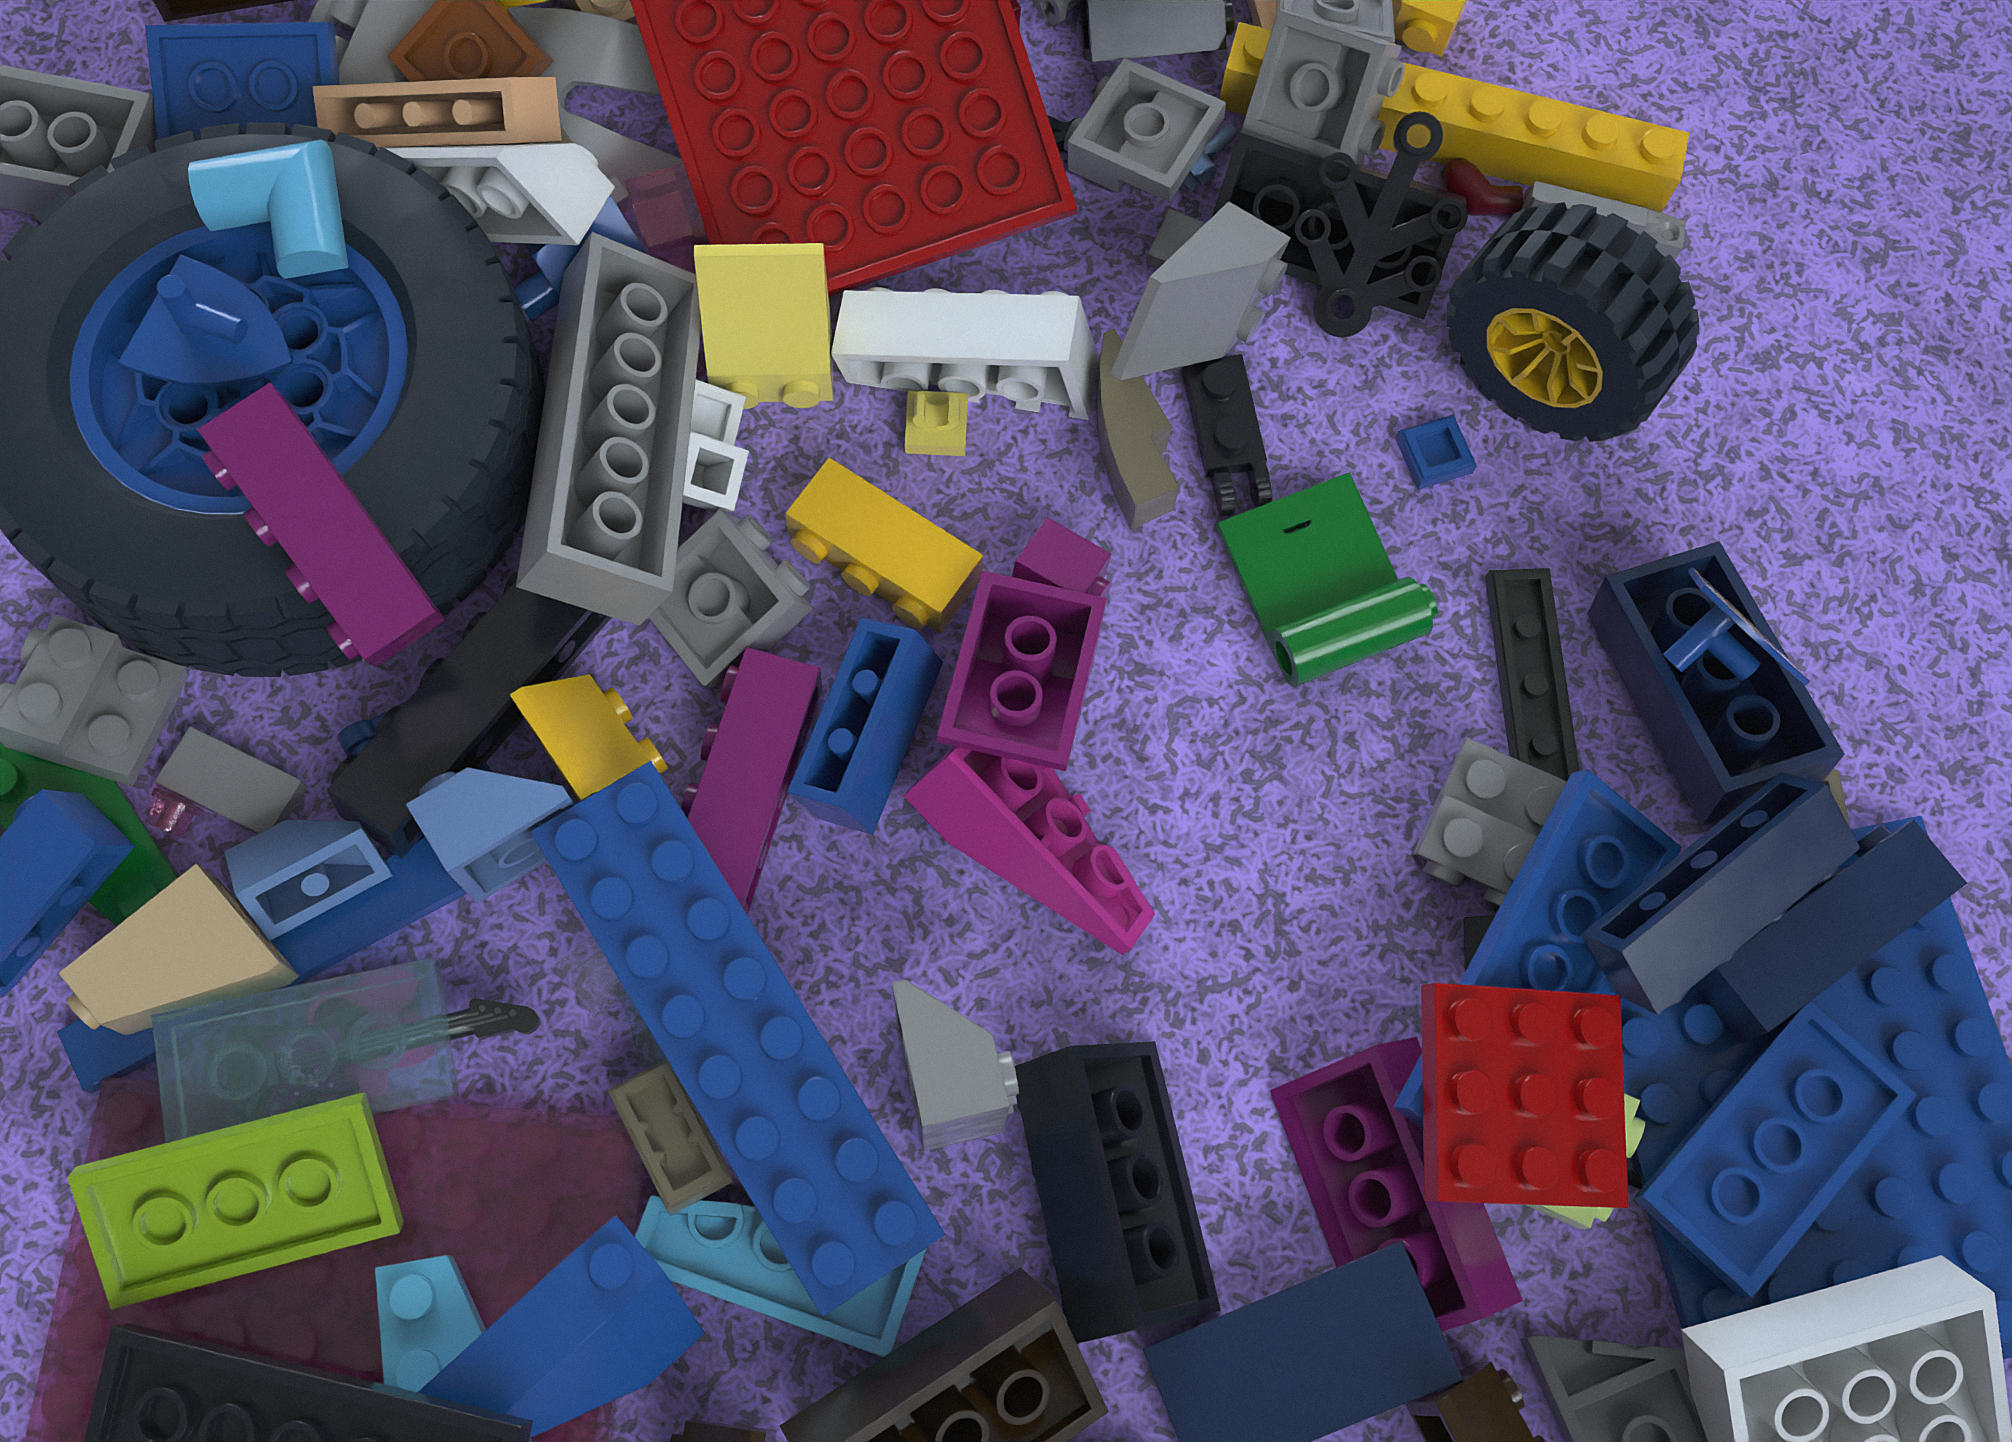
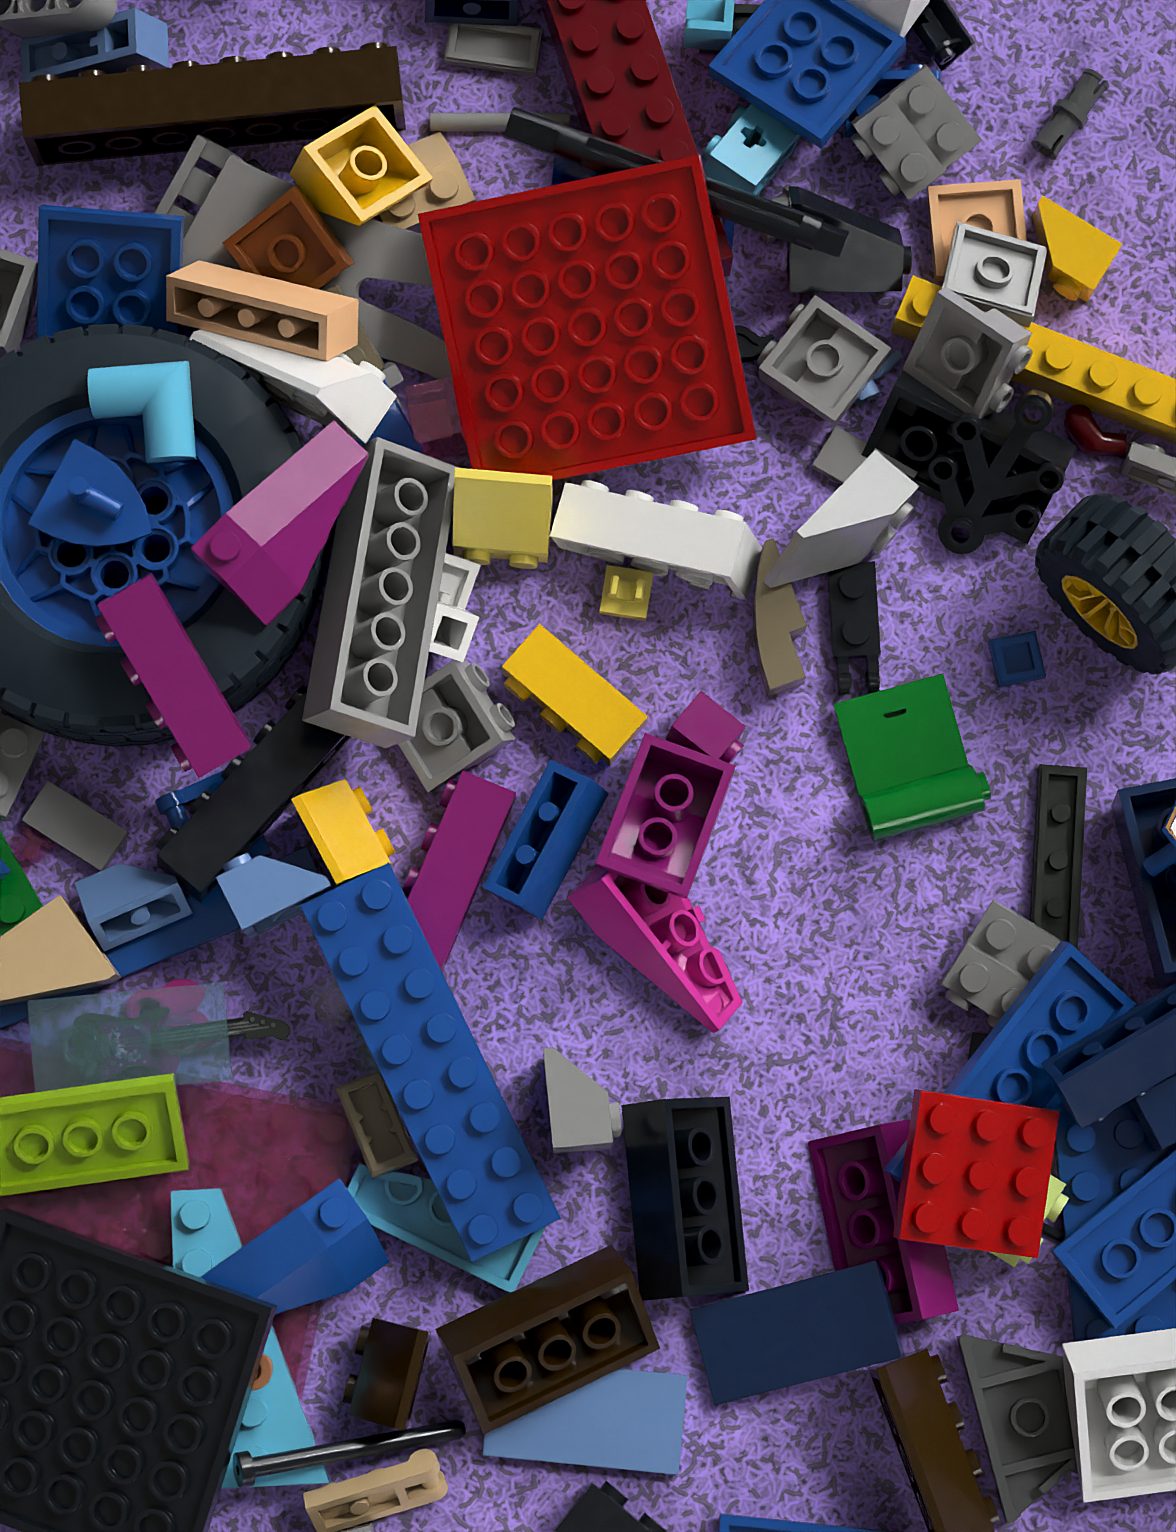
camera: 10 degrees right, 10 degrees up
none -> magenta wedge [191,420,369,627]

